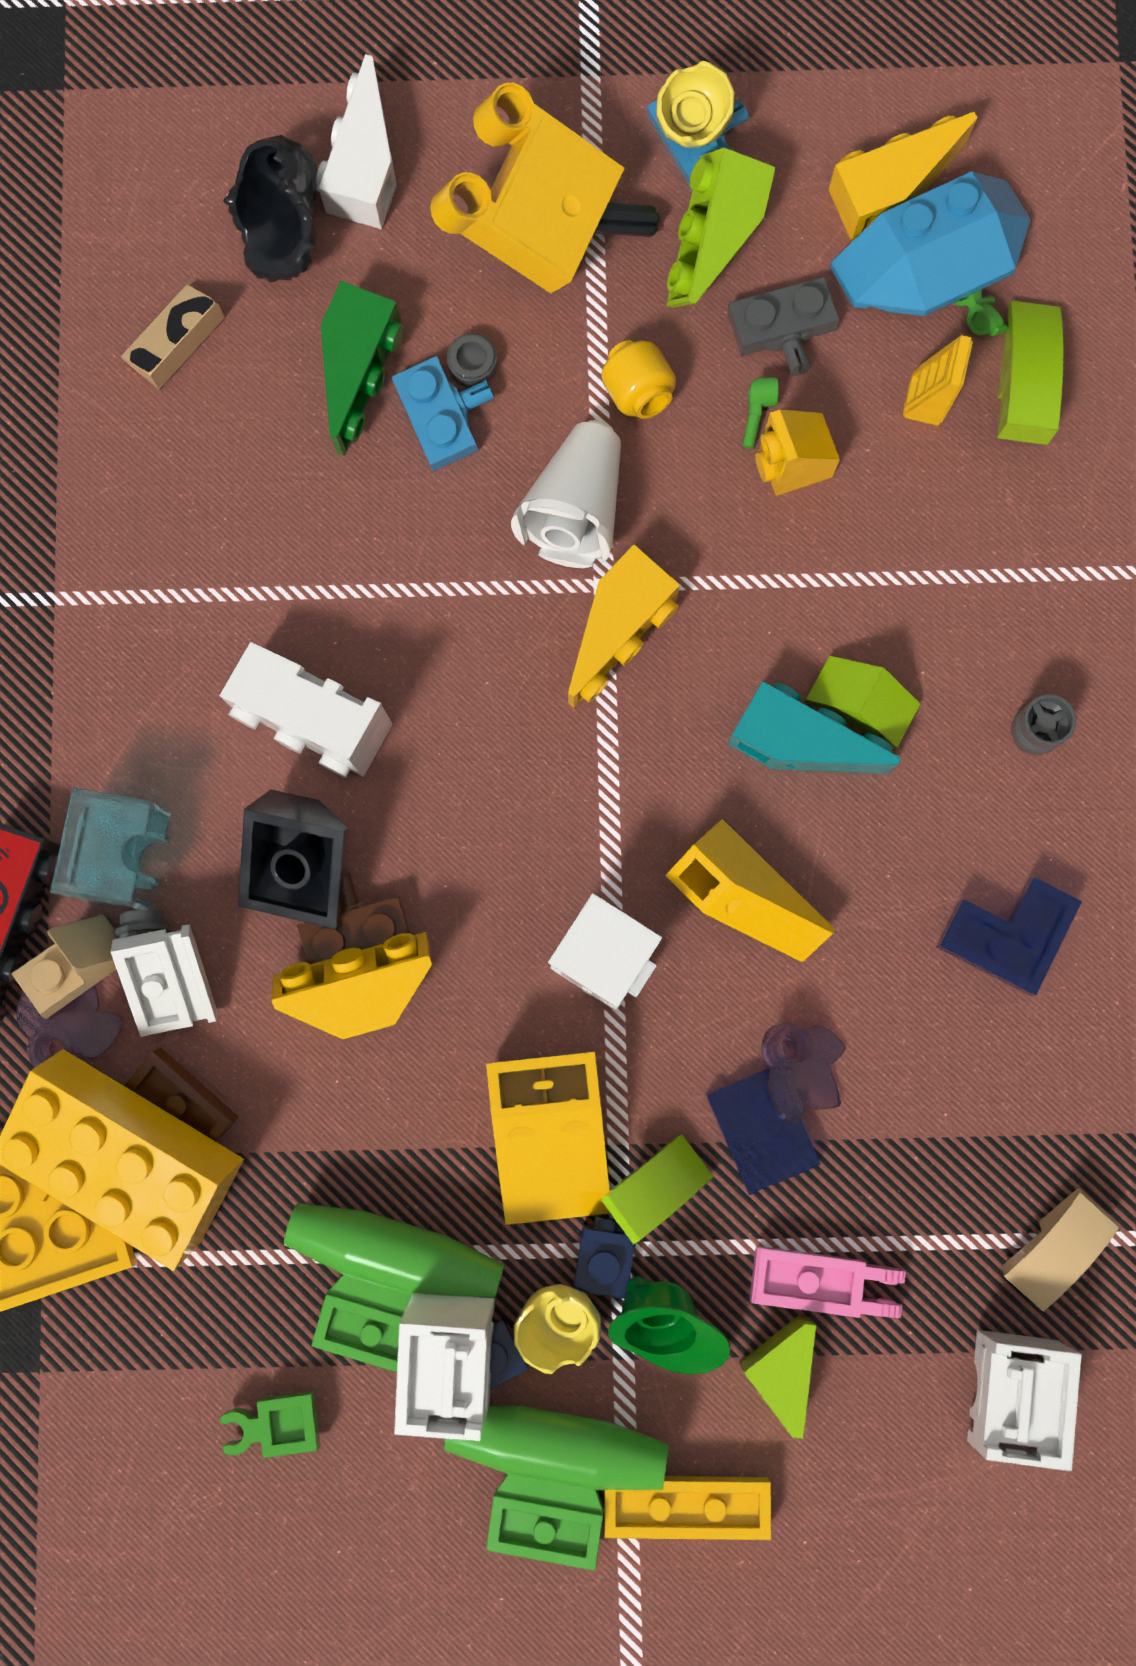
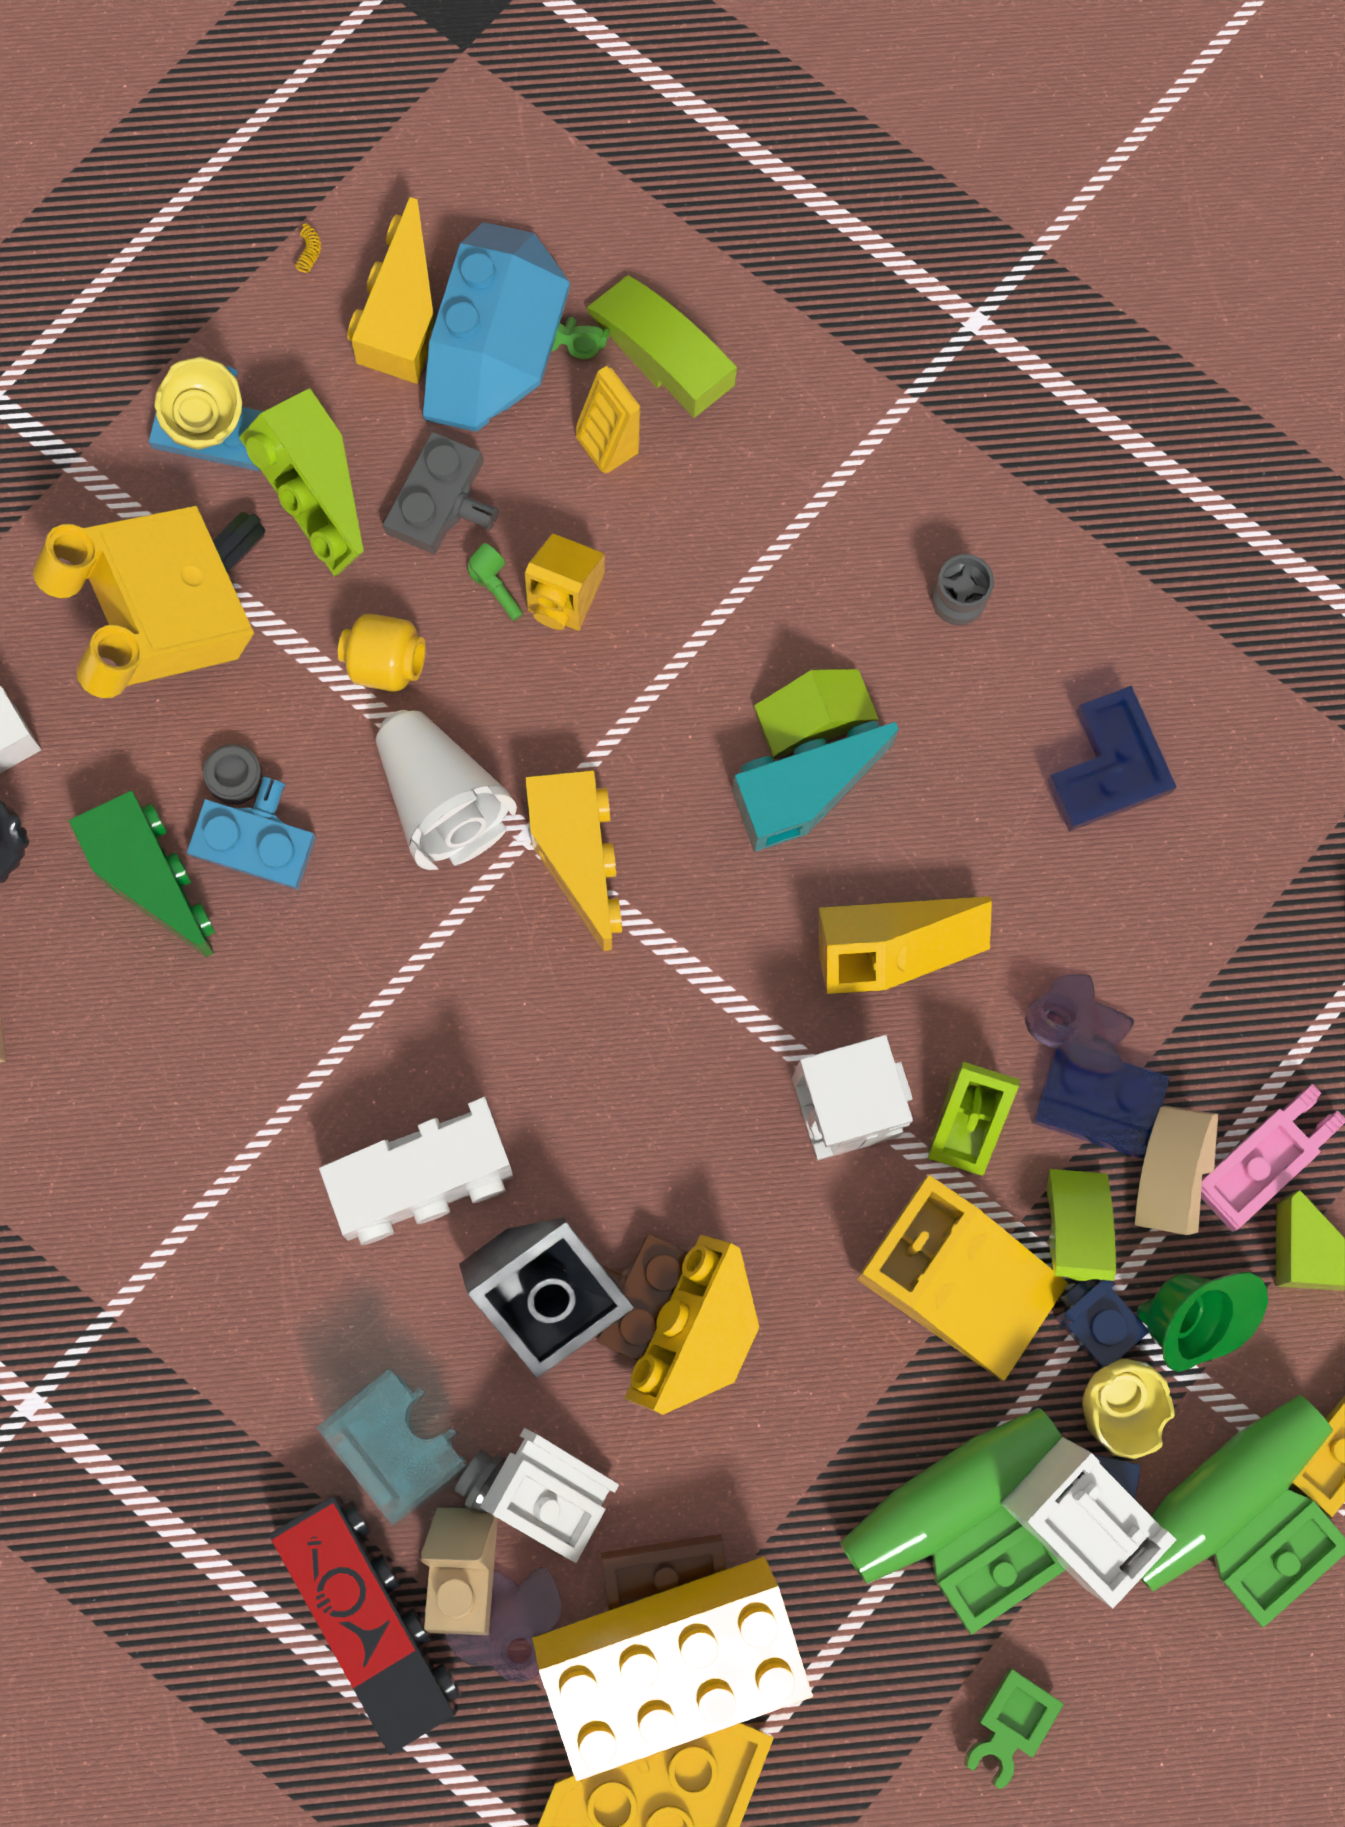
camera: 60 degrees left, 5 degrees down
none -> yellow leg [295,223,321,273]
none -> lime slope [928,1062,1020,1176]
none -> tan slope [1135,1106,1218,1235]

